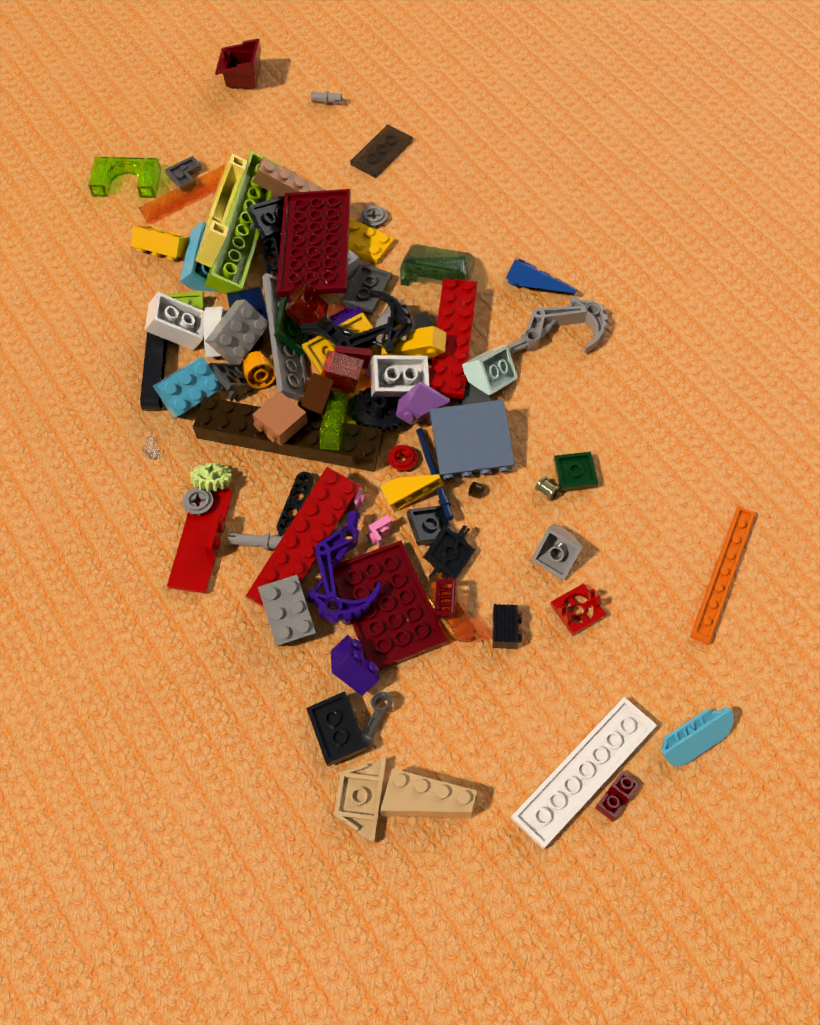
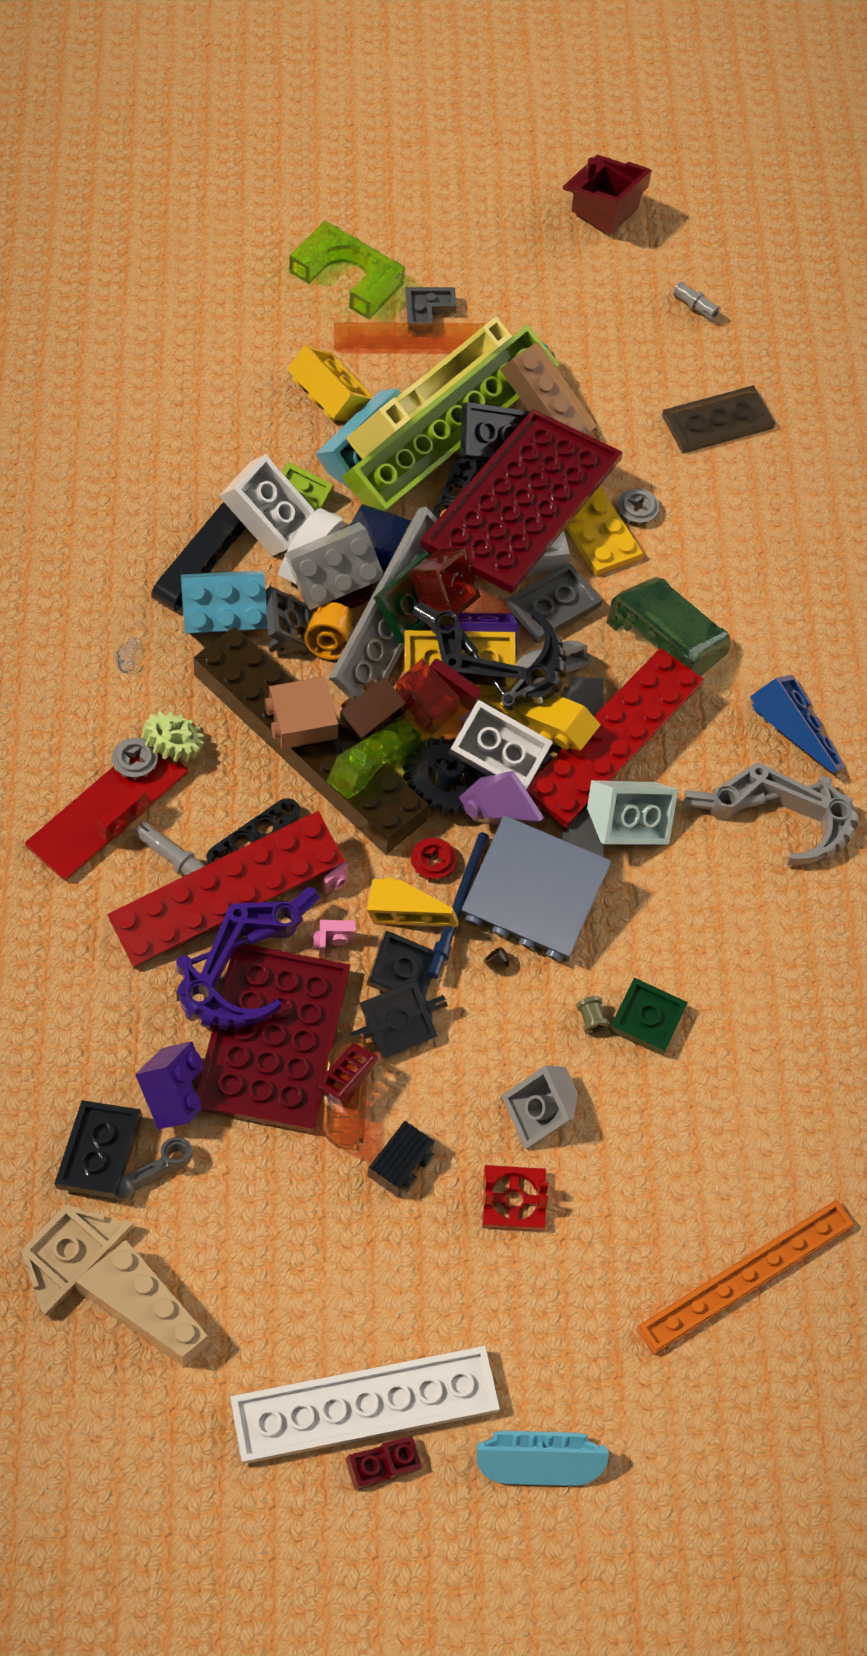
camera: 25 degrees right, 0 degrees up
light grey brick [258,575,316,646] -> none

